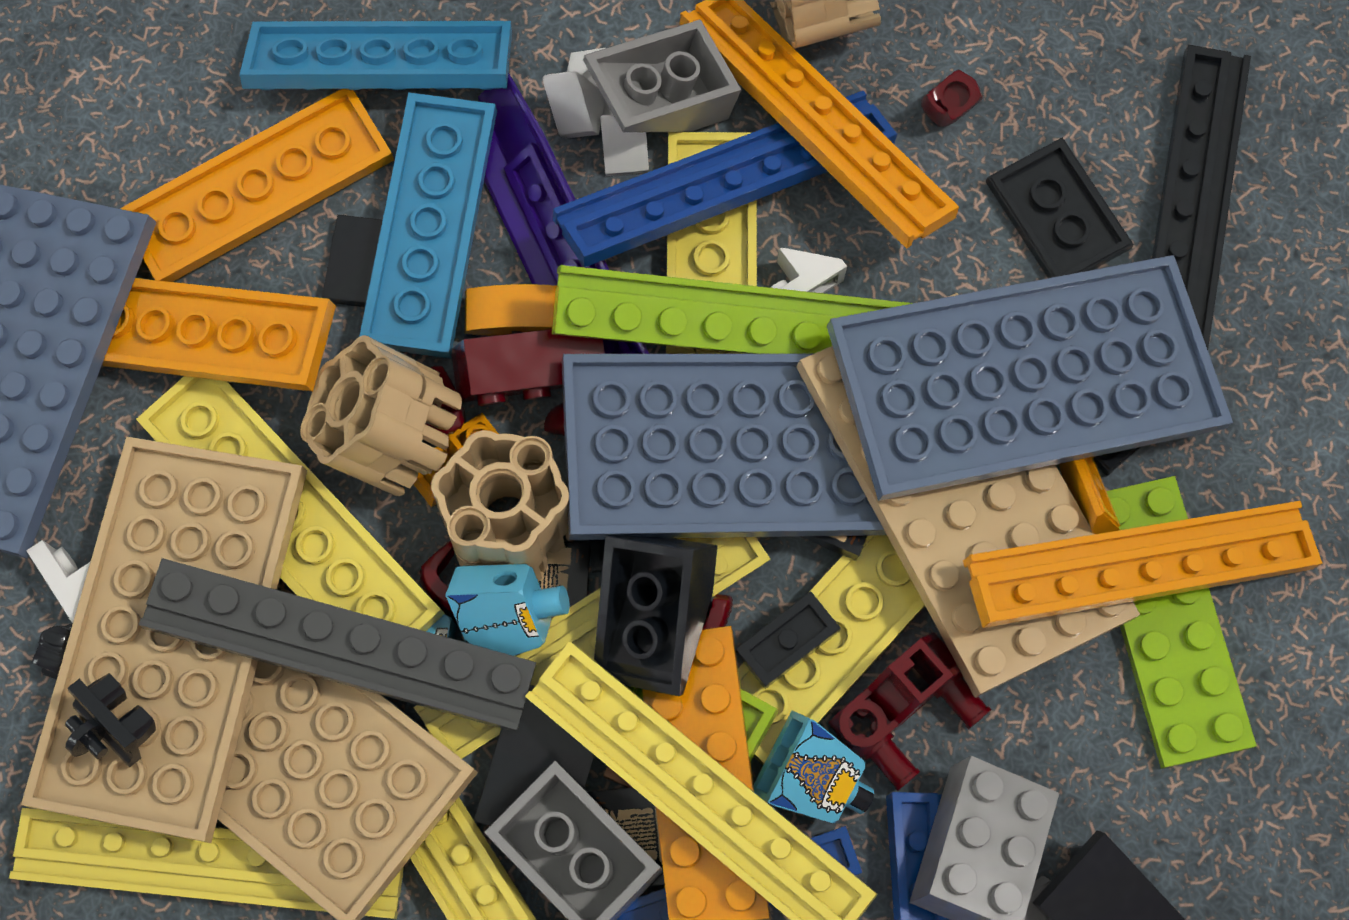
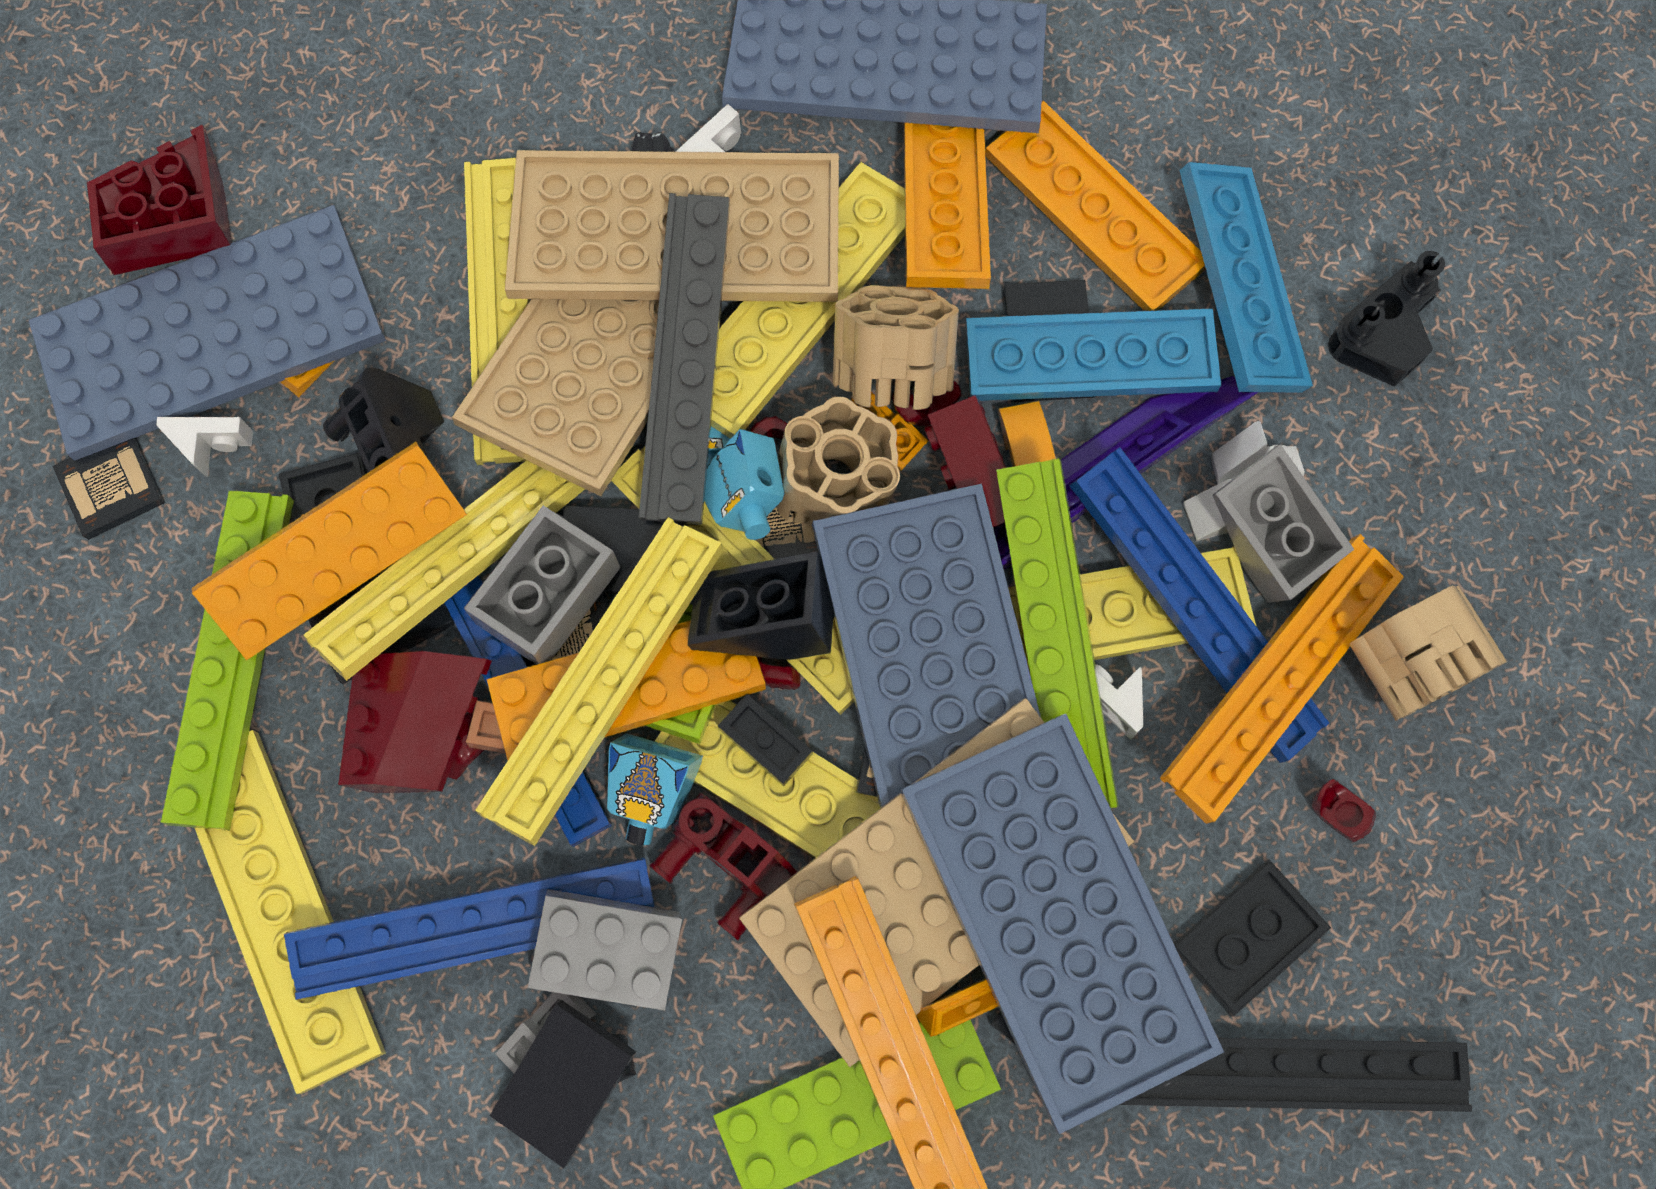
camera: 80 degrees right, 0 degrees up
black hips [65,673,156,768] -> none

